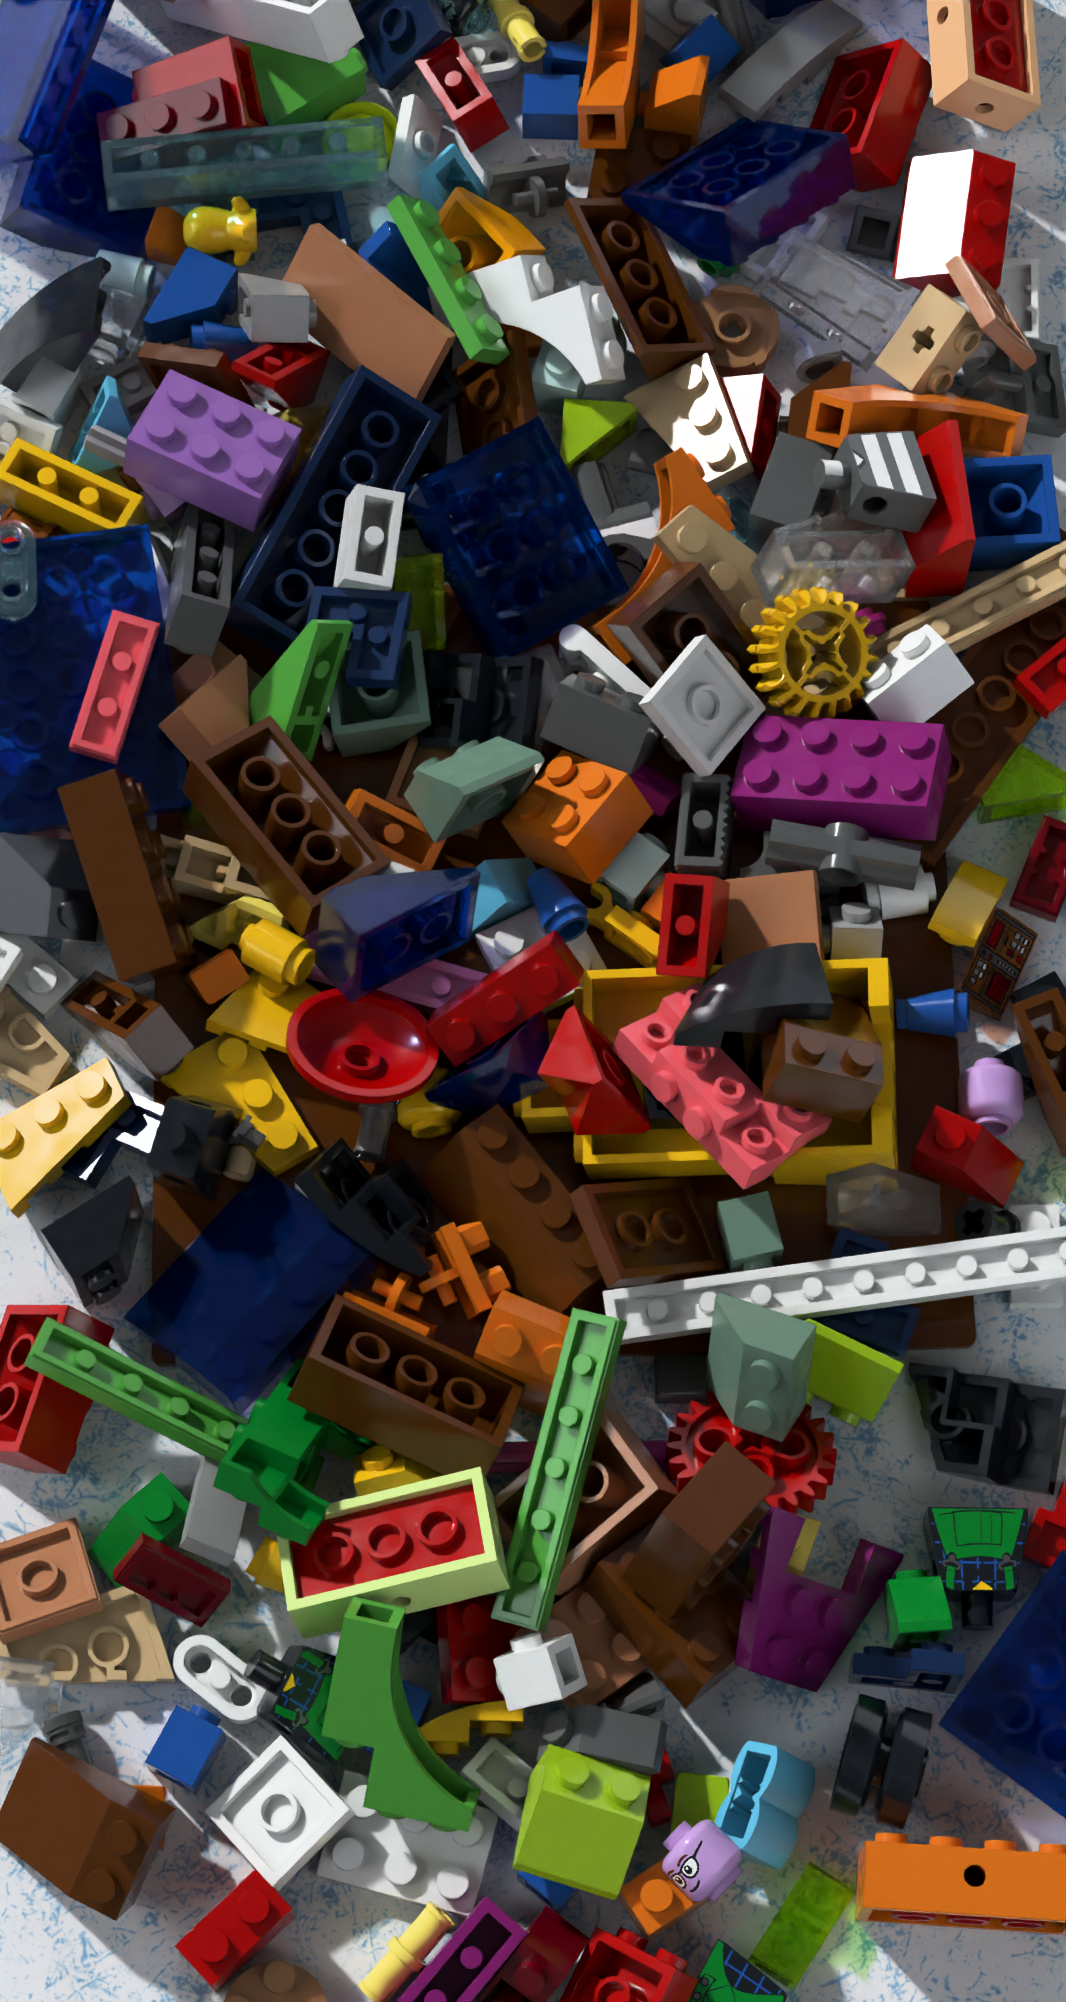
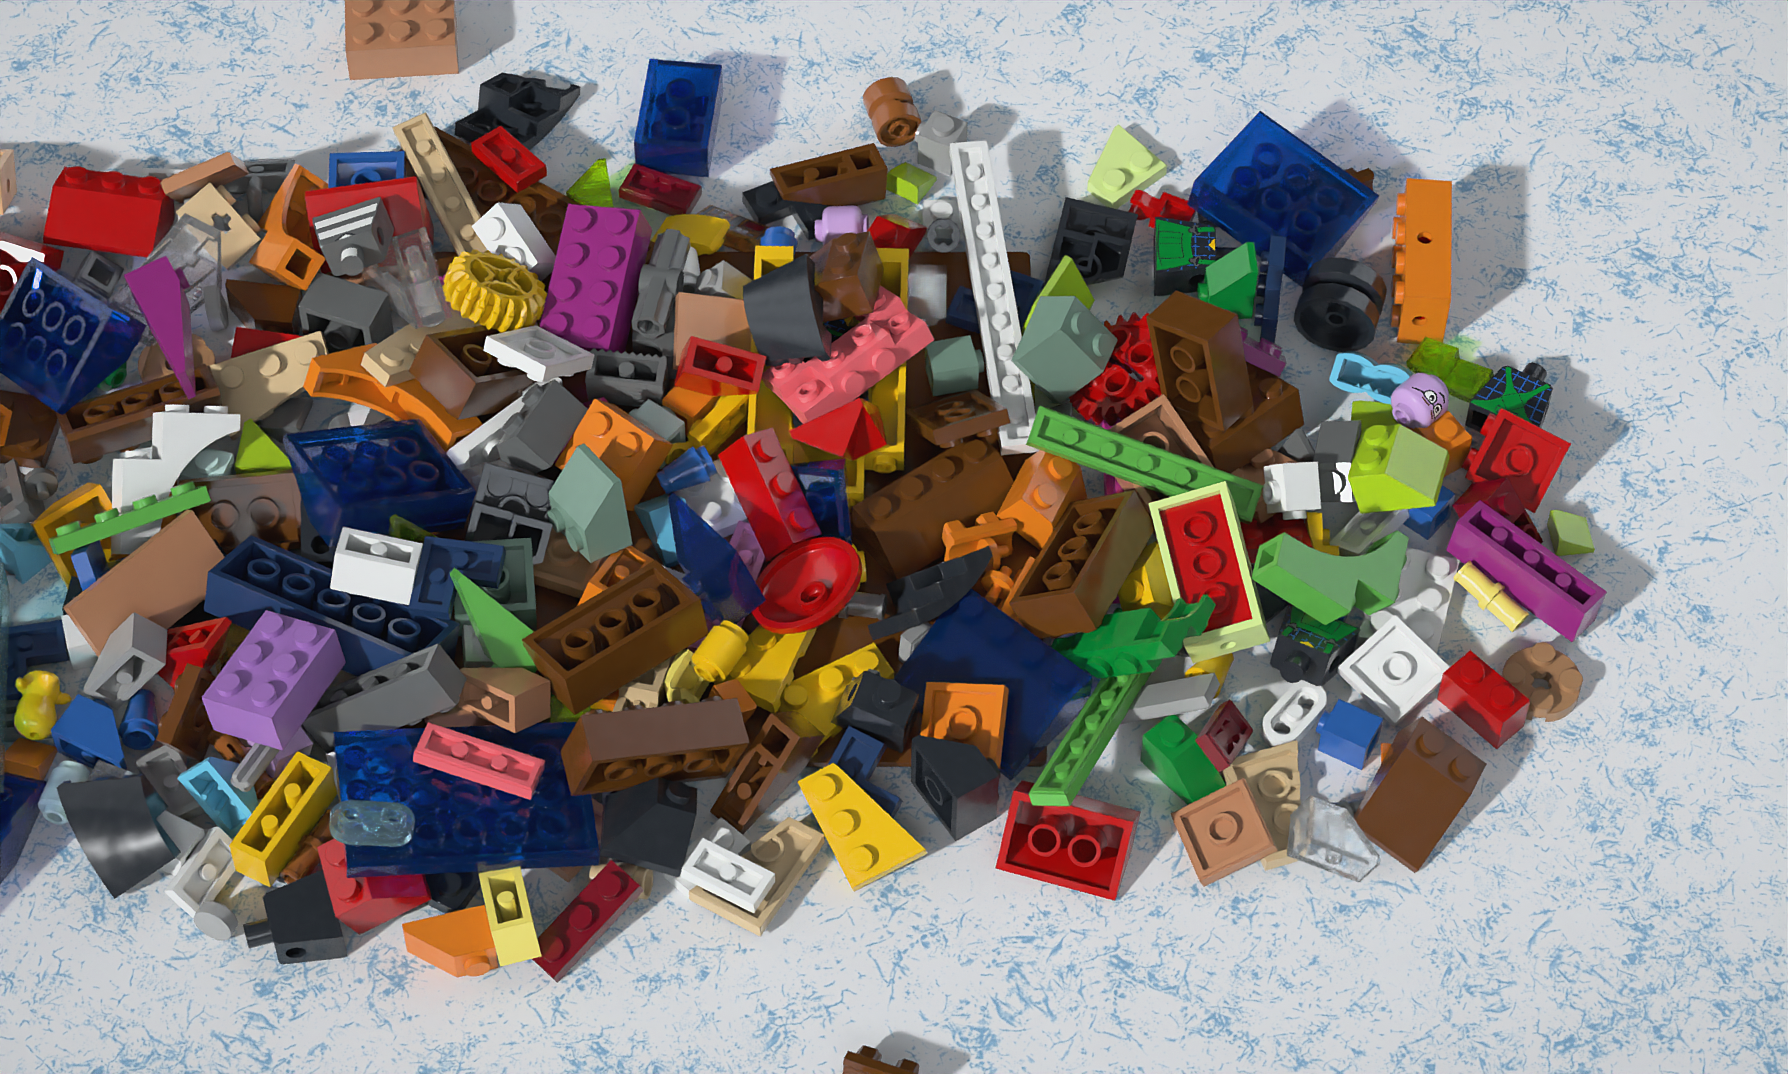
camera: 90 degrees left, 15 degrees down
none -> magenta slope [124,256,196,399]
none -> orange plate [920,682,1009,769]

